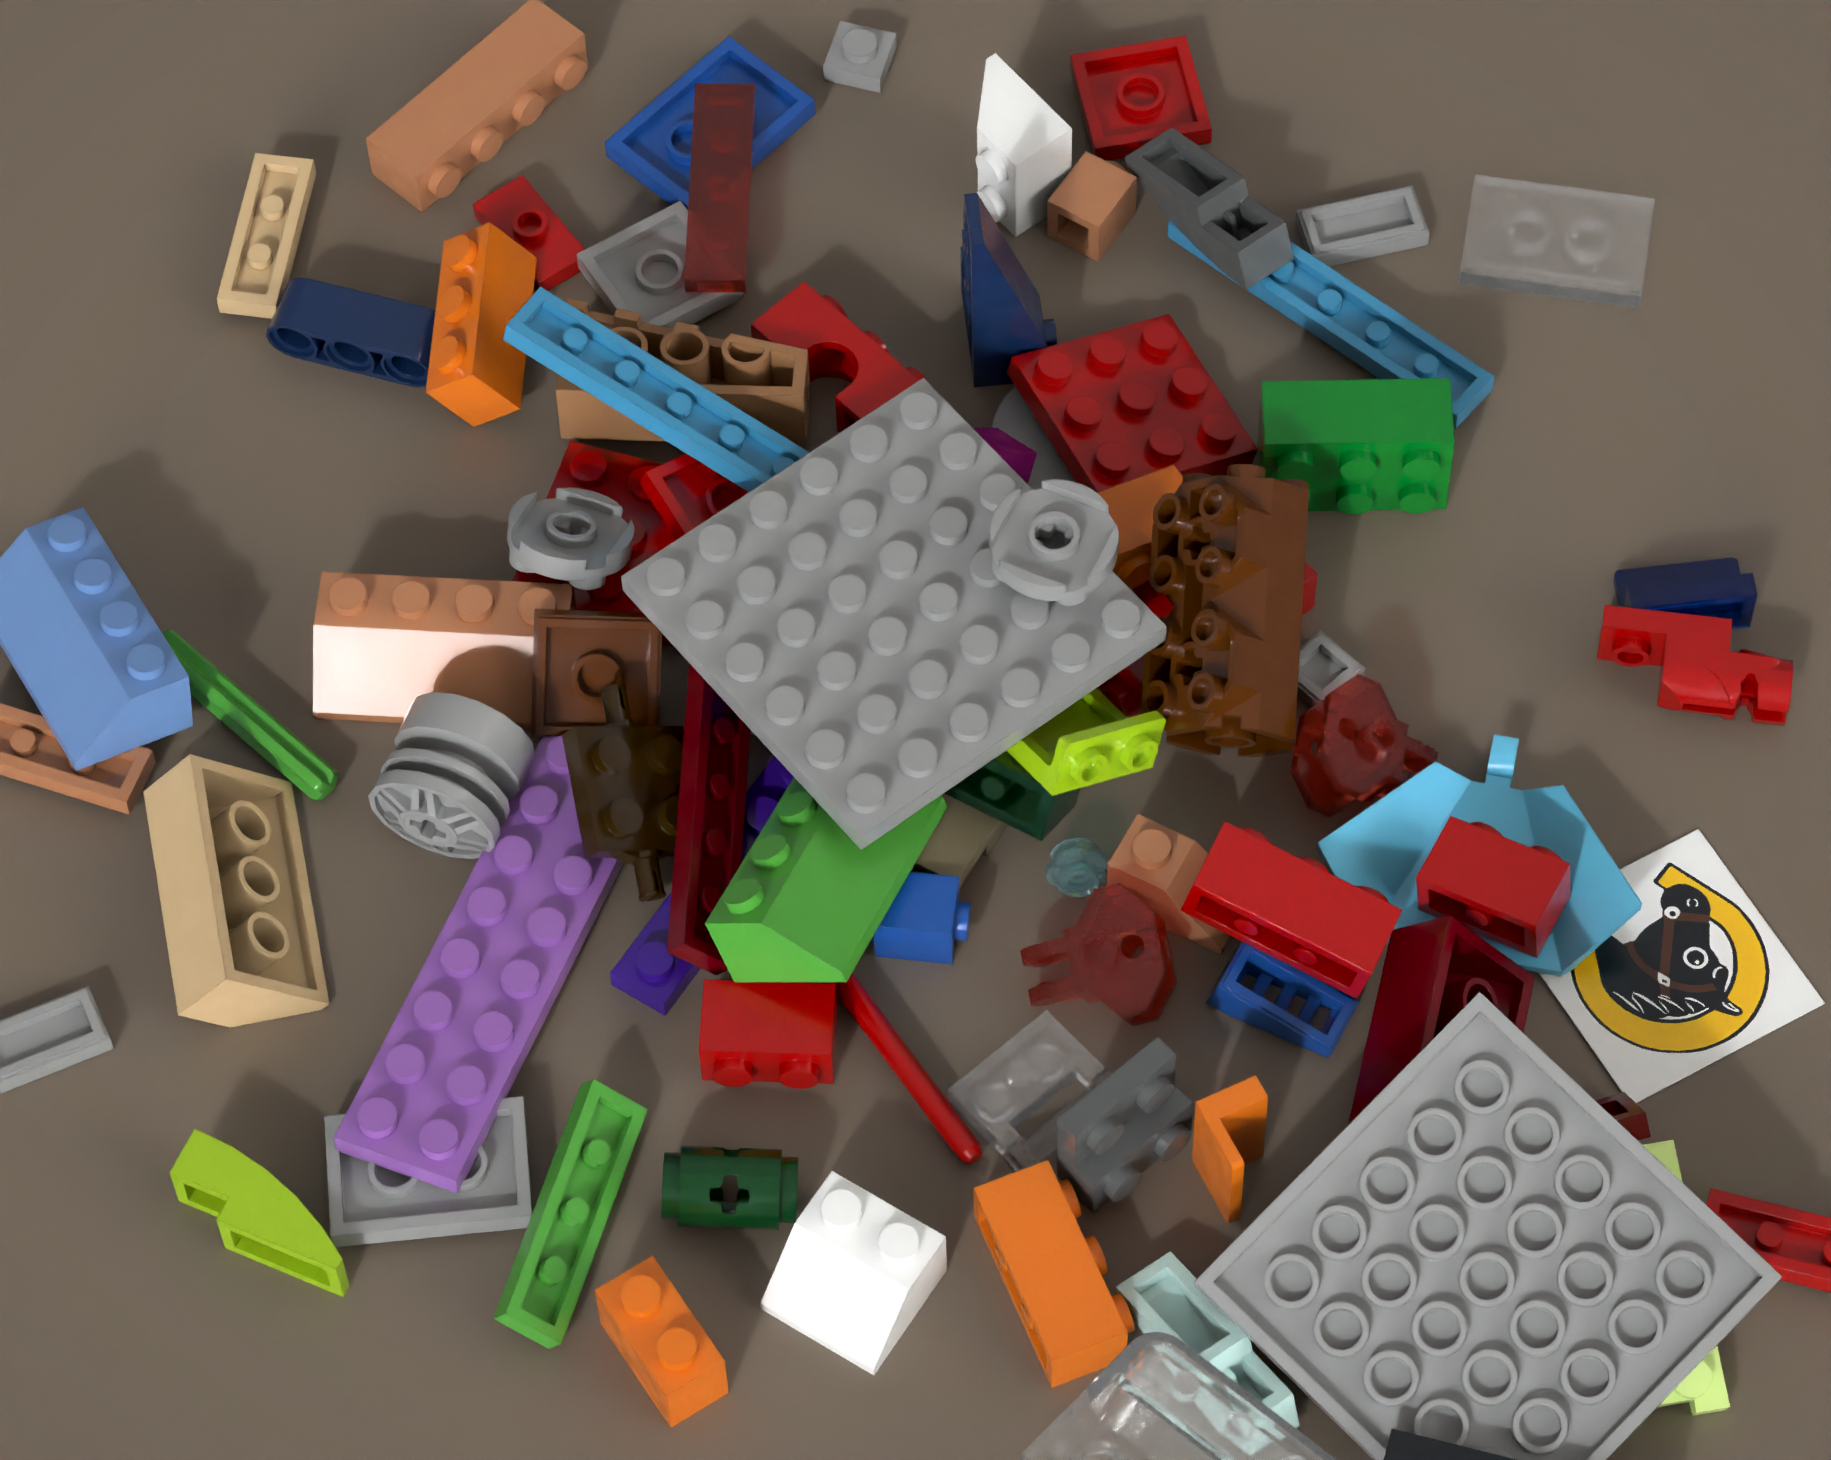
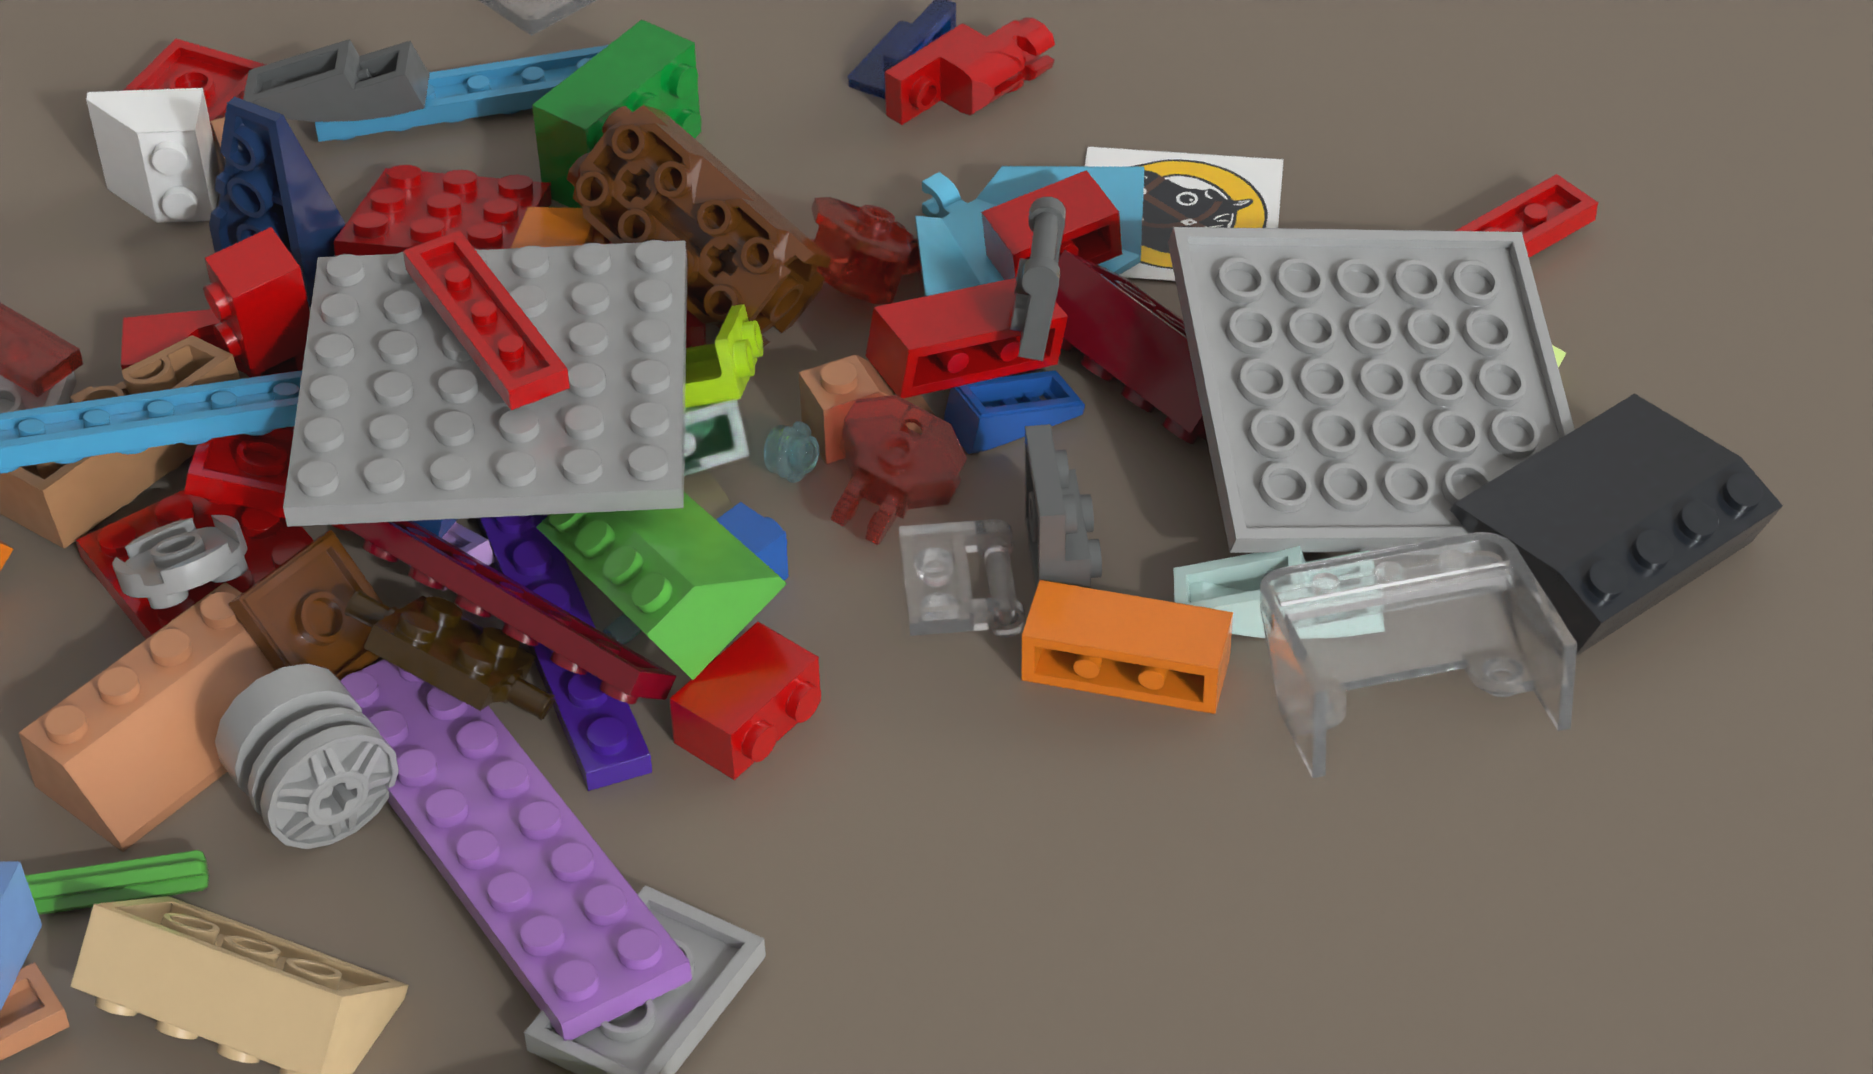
camera: 55 degrees left, 15 degrees down
bright green plate [493,1079,648,1349] -> none
orange brick [595,1256,729,1428] -> none
dark green piece [661,1146,798,1230] -> none
white slope [760,1171,947,1375] -> none
red bar [827,973,982,1165] -> none
light grey plate [989,479,1119,606] -> none
orange panel [1192,1075,1268,1224] -> none
light grey tile [1296,185,1429,266] -> none
none -> red brick [203,227,310,376]
none -> red plate [403,230,570,410]
none -> dark grey plate [1010,197,1066,361]

